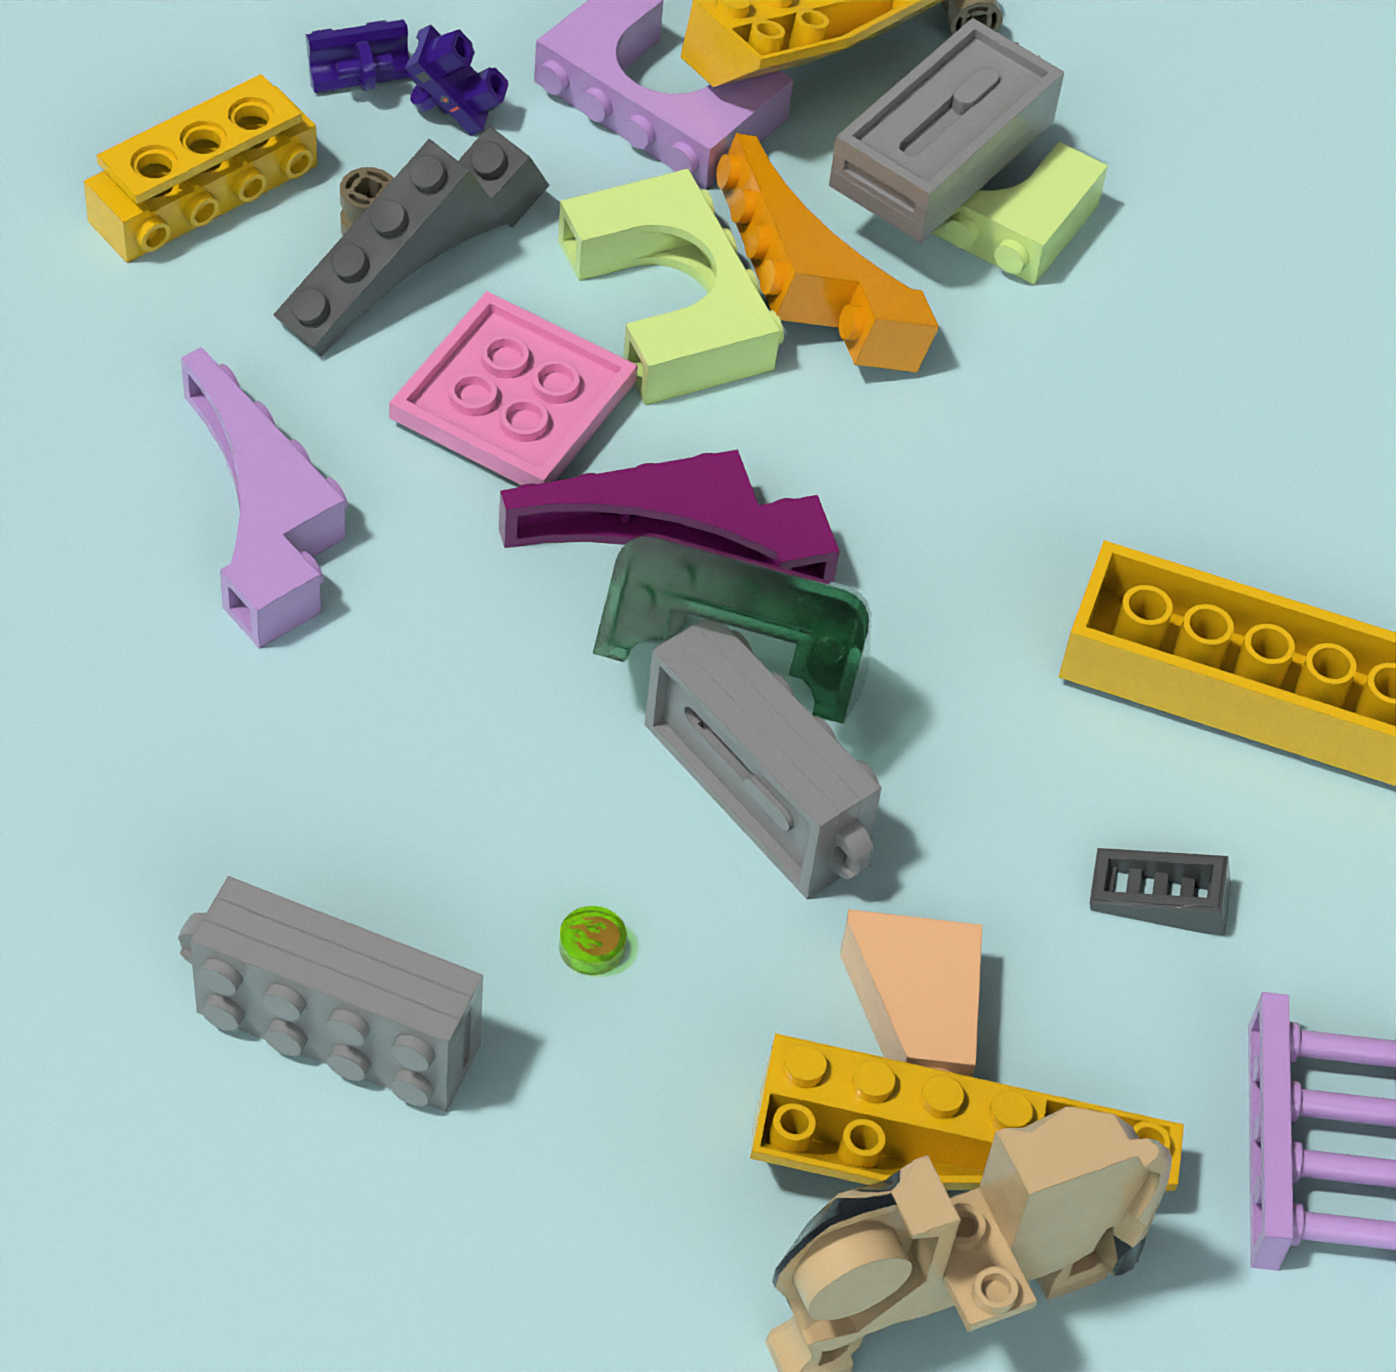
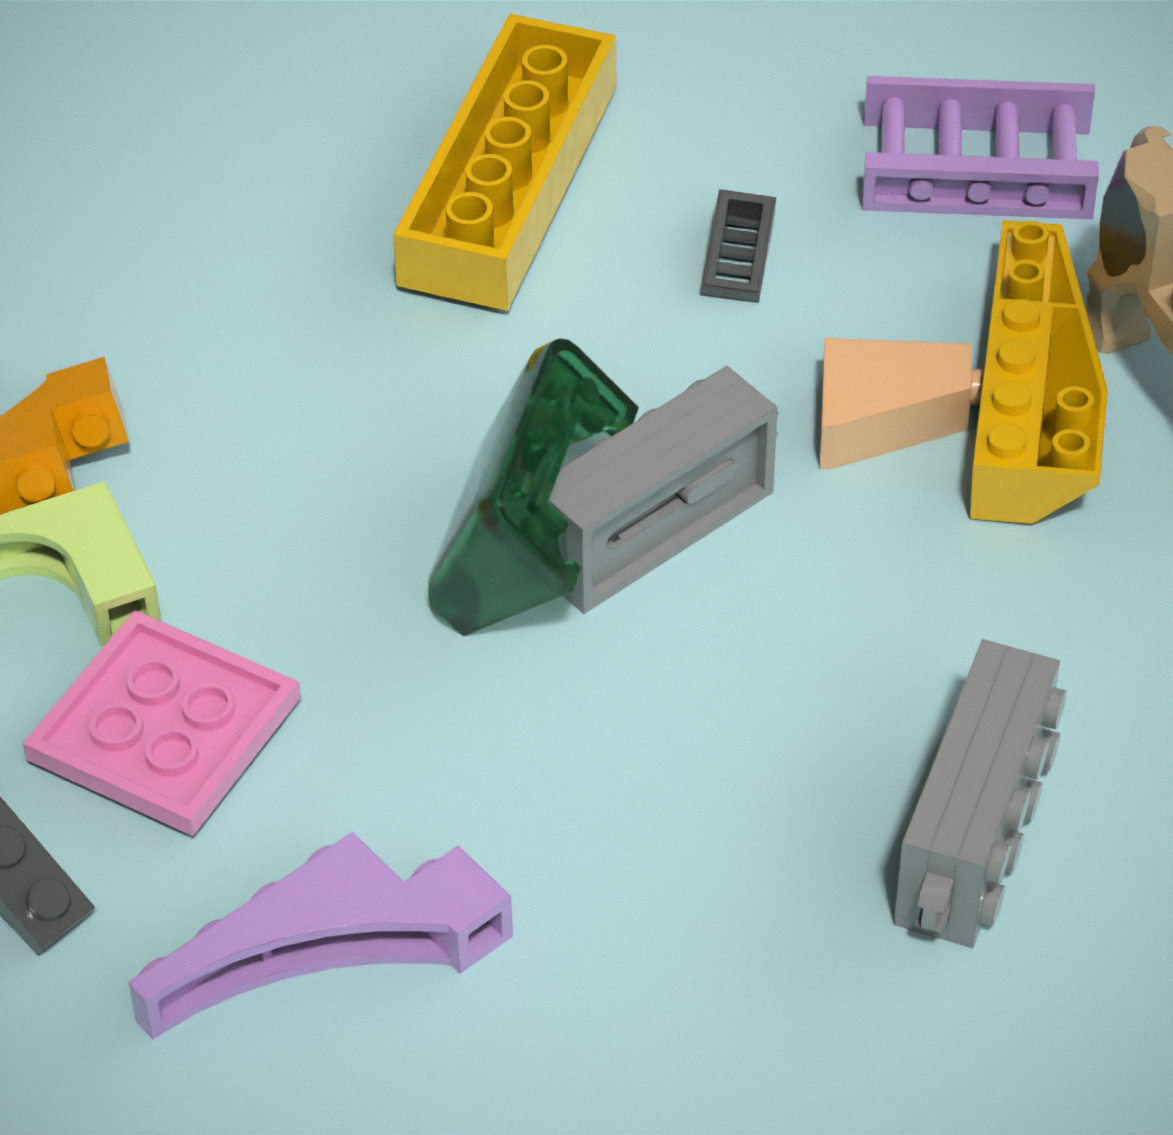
camera: 85 degrees left, 5 degrees down
magenta arch [499,449,840,600] -> none
clear neon green tile [559,906,627,975] -> none

